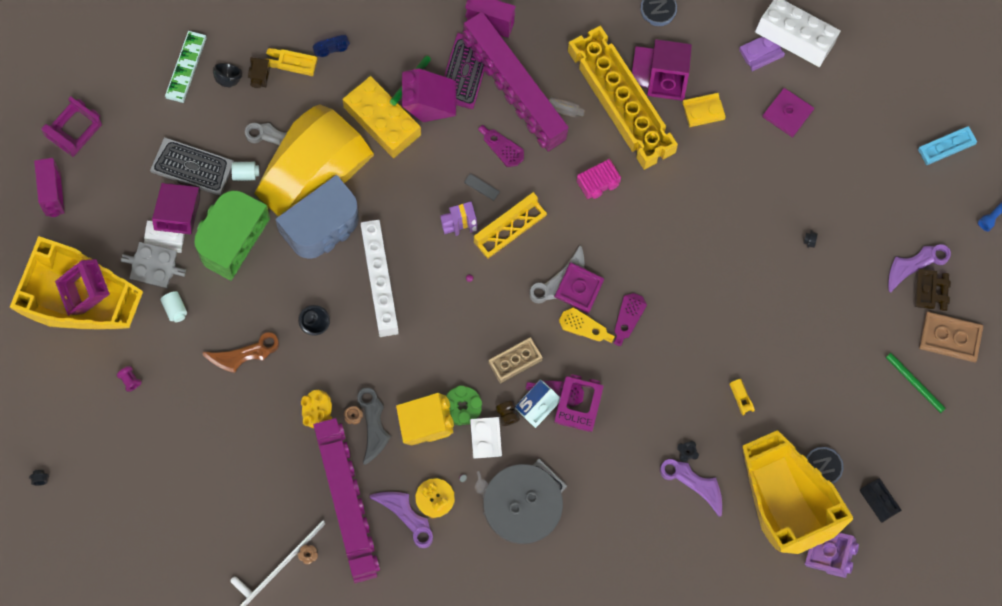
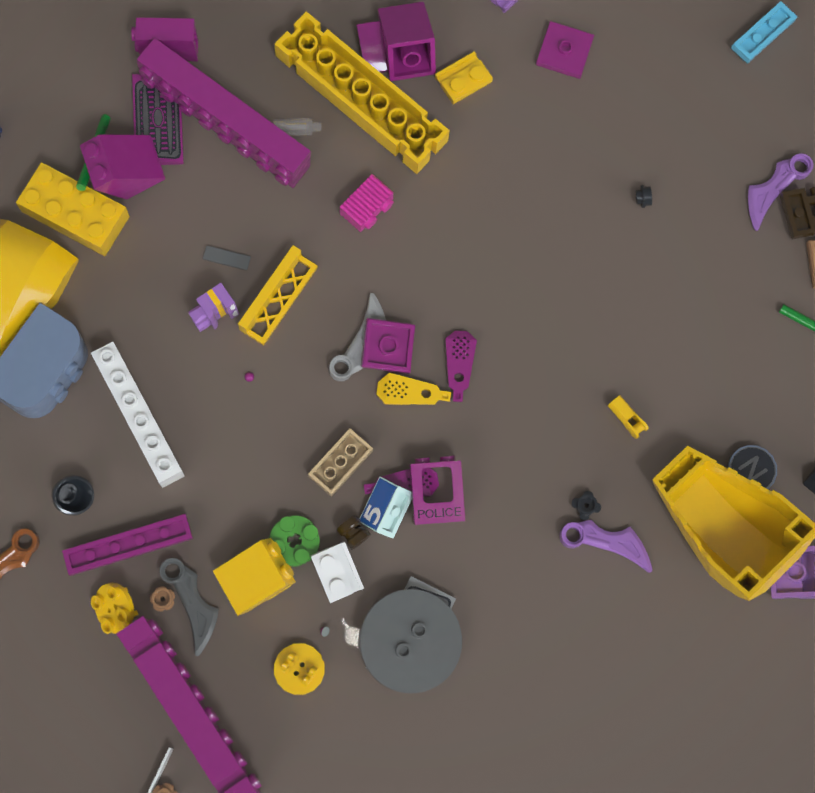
camera: 25 degrees left, 5 degrees up
medium lavender piece [370,492,433,548] -> none
magenta piece [478,125,524,167] -> none
none -> magenta plate [62,514,193,576]

